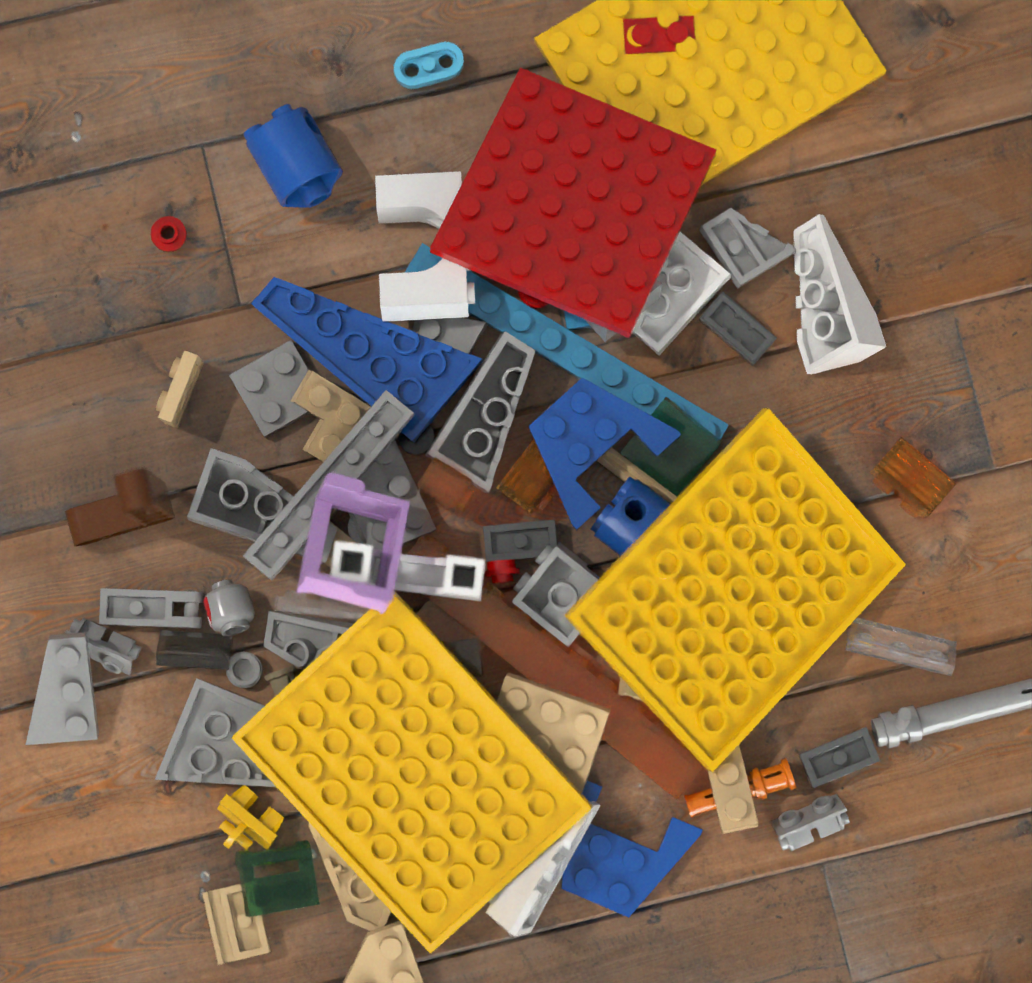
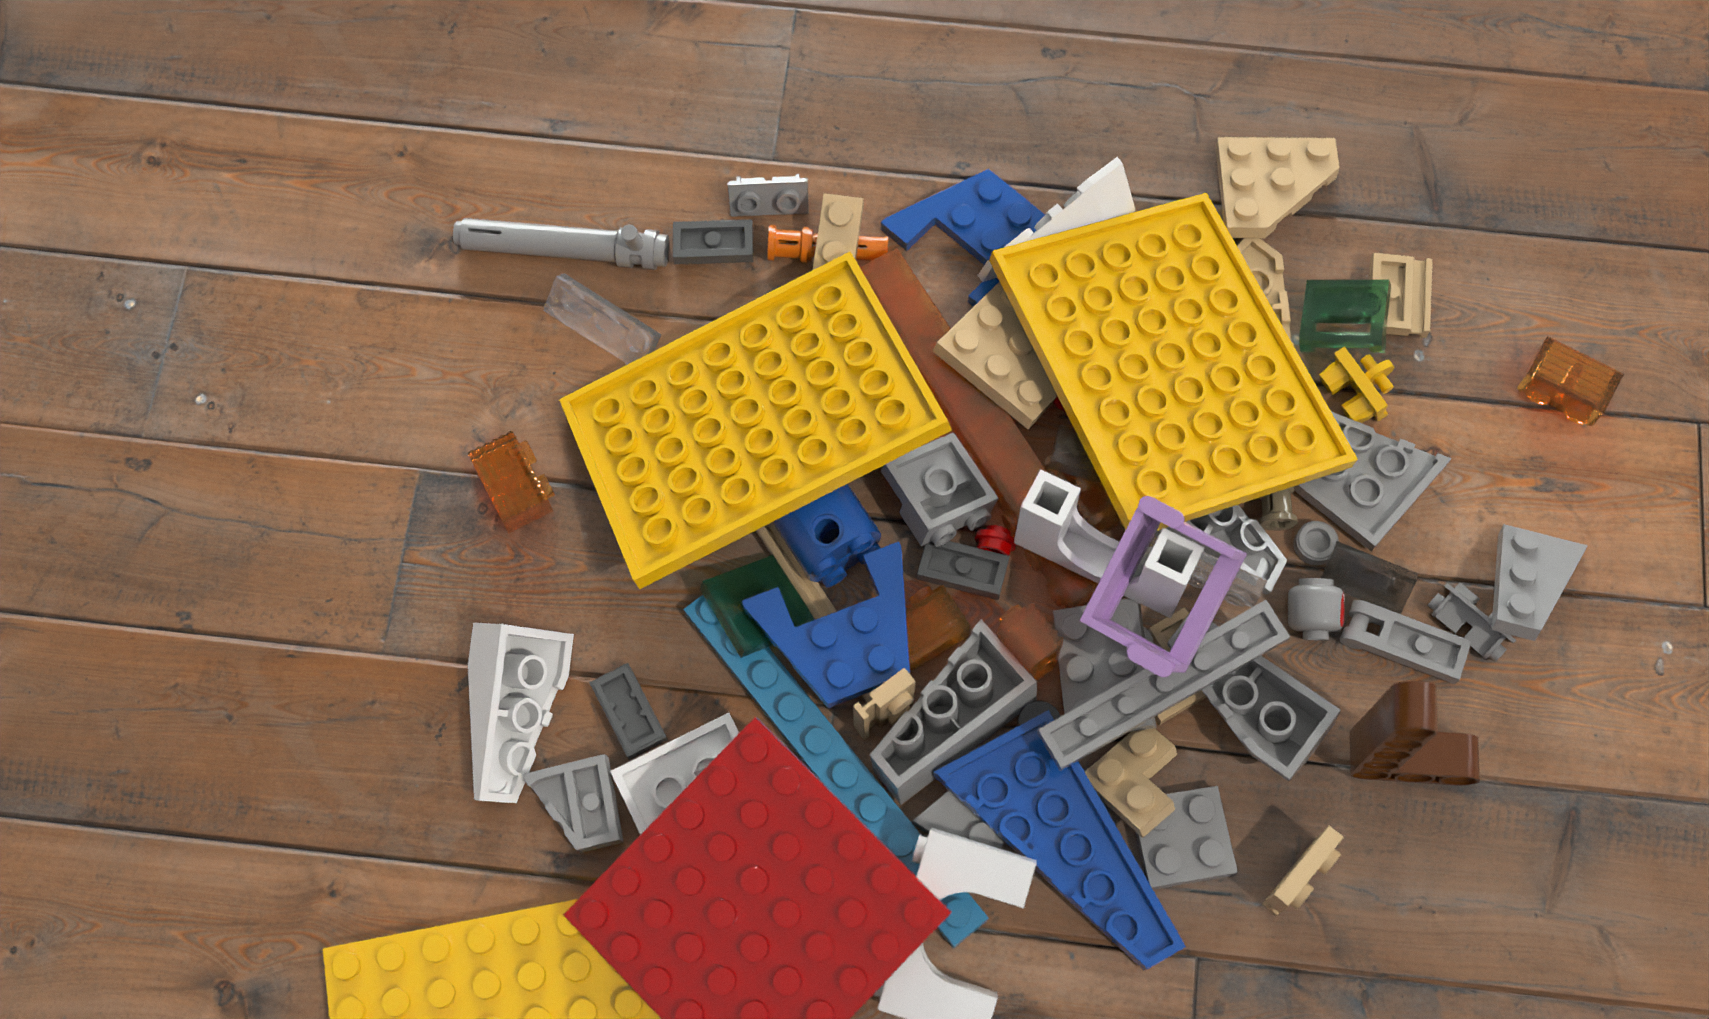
camera: 155 degrees left, 15 degrees down
none -> tan plate [853,667,915,740]
none -> clear orange brick [1517,336,1624,426]

